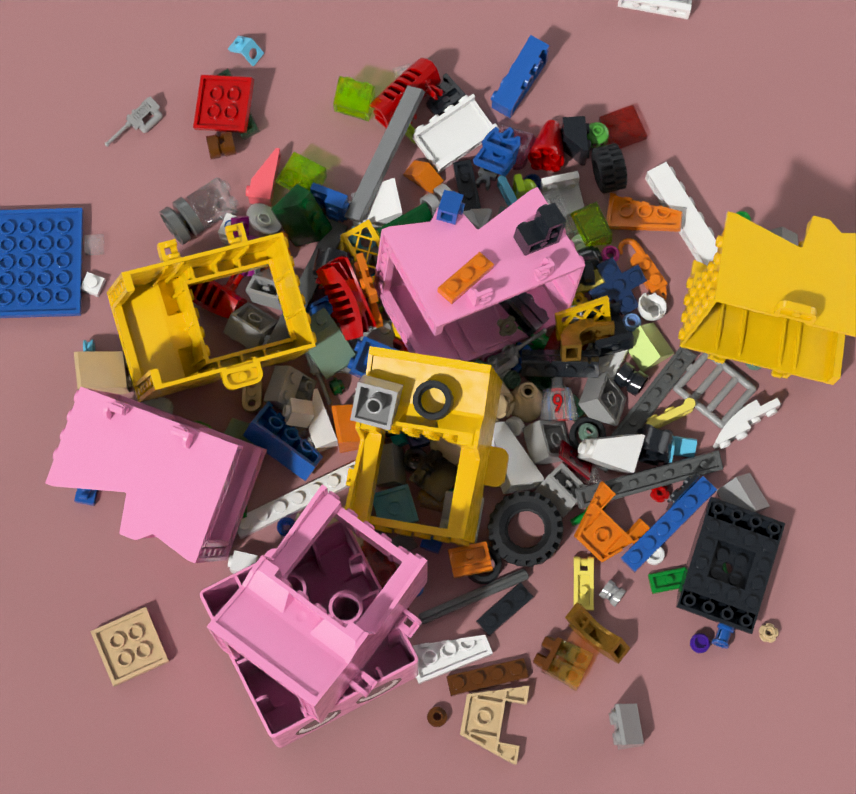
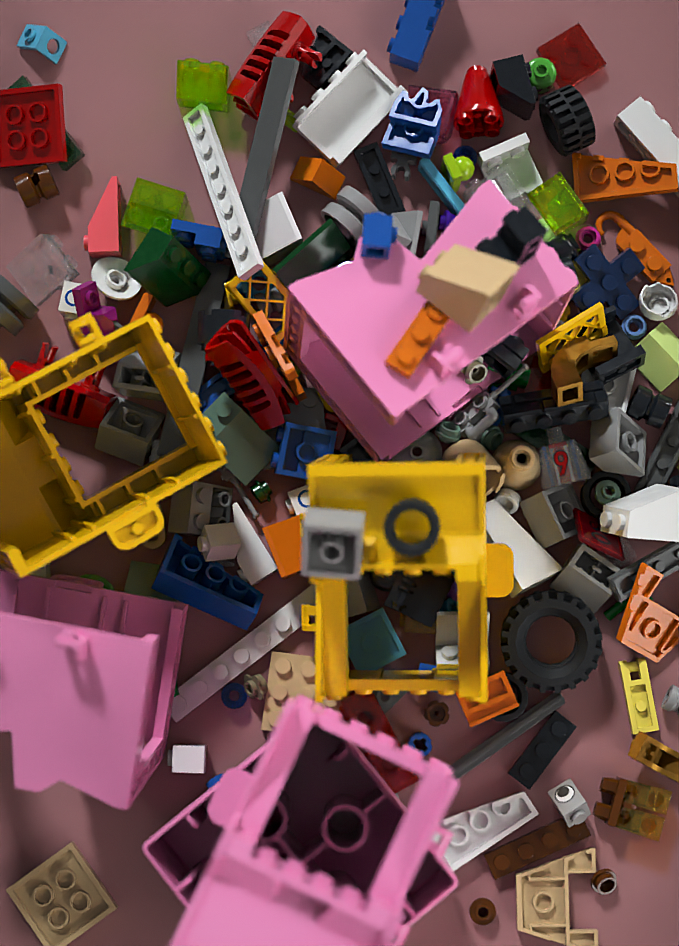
camera: 10 degrees left, 10 degrees up
none -> white plate [183,103,265,281]
none -> tan slope [416,244,520,333]
none -> reddish brown plate [424,700,450,727]
none -> light grey brick [548,778,591,828]
none -> reddish brown plate [590,869,617,895]

